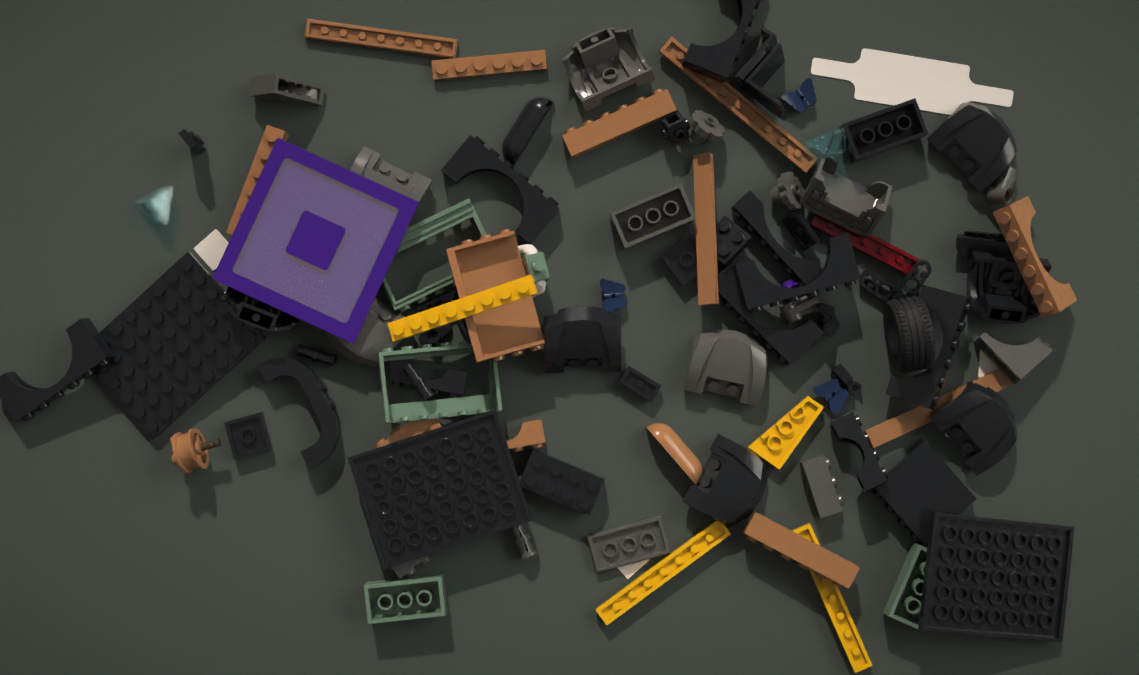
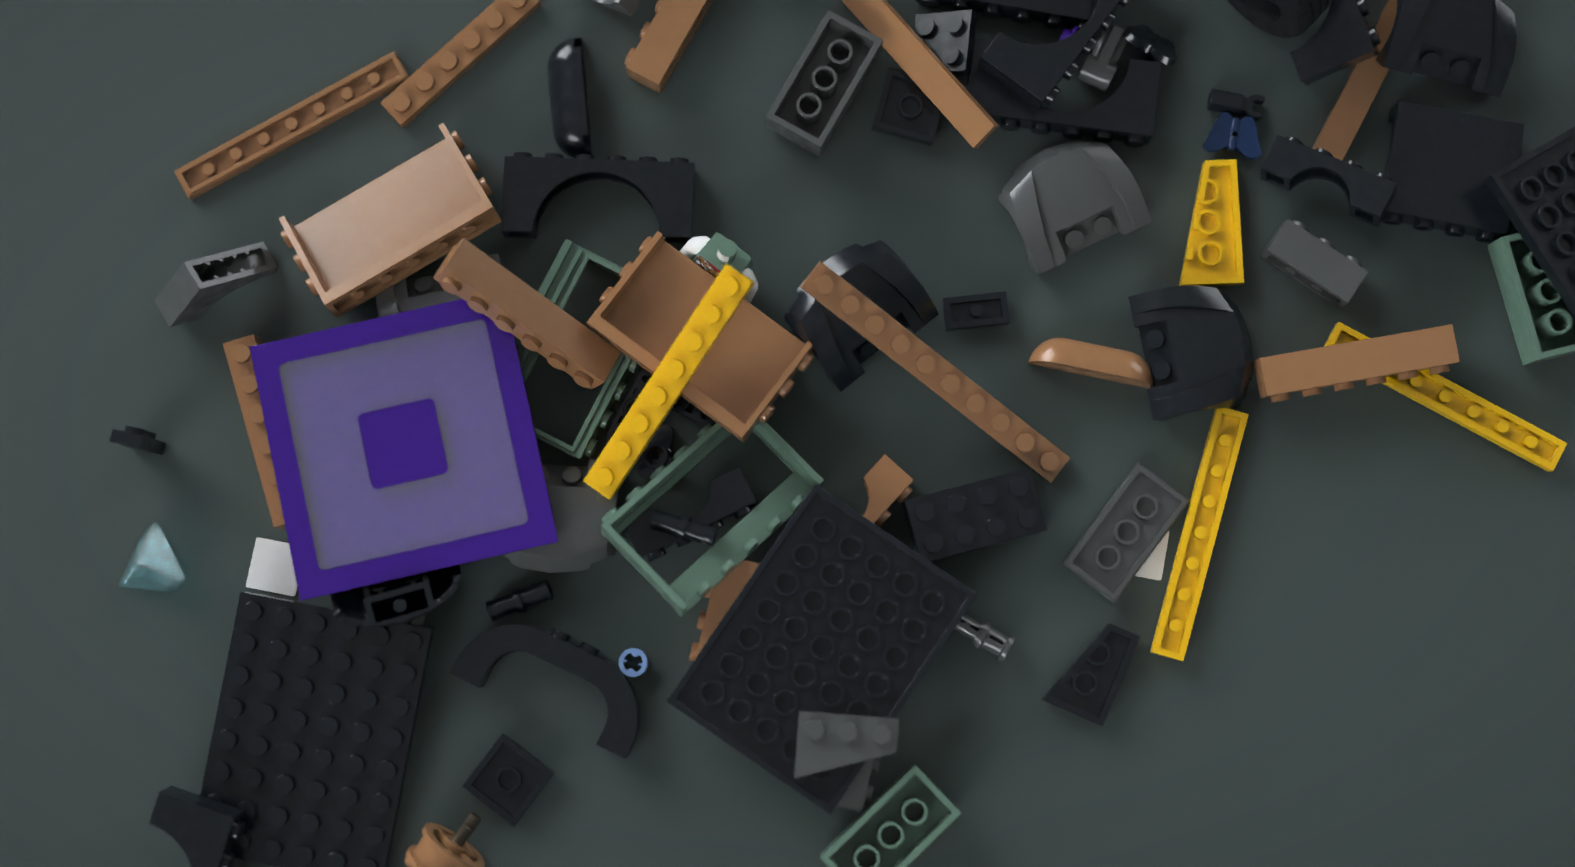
camera: 35 degrees left, 5 degrees down
dark blue animal [600,278,626,313] -> none
none -> medium nougat panel [278,123,502,318]
none -> medium nougat brick [433,238,621,390]
none -> light blue bush [619,648,649,677]
none -> dark grey wing [794,711,899,778]
none -> medium nougat plate [800,261,1070,483]
none -> black wing [1041,623,1140,726]

